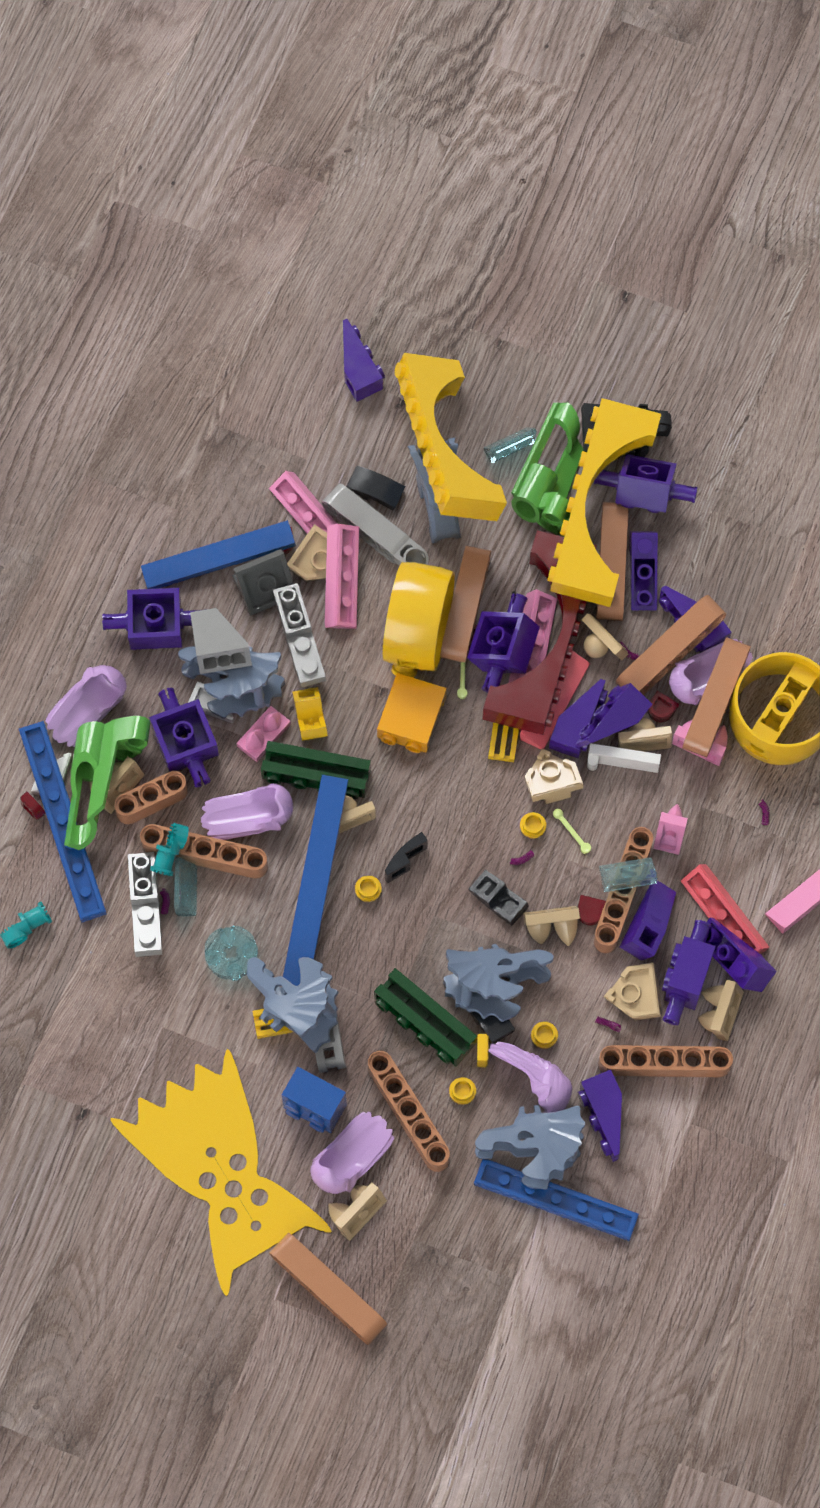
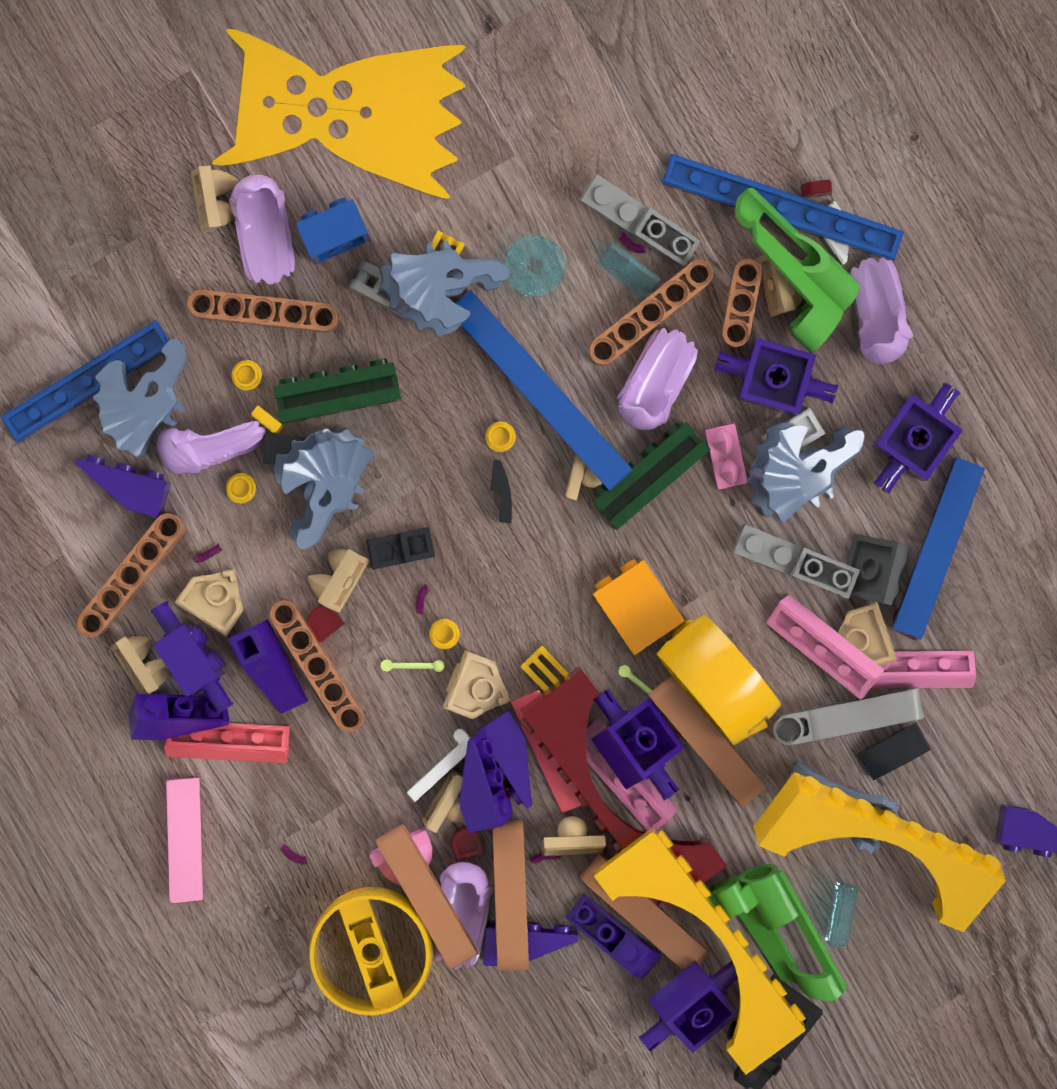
camera: 125 degrees right, 20 degrees up
teal connector [0,901,52,949] -> none
teal connector [150,823,189,876] -> none
light grey slope [190,608,252,674] -> none
nougat beam [269,1233,388,1345] -> none
yellow slope [292,687,328,741] -> none
clear light blue slope [599,857,658,892] -> none
bright pink tile [653,804,688,855] -> none

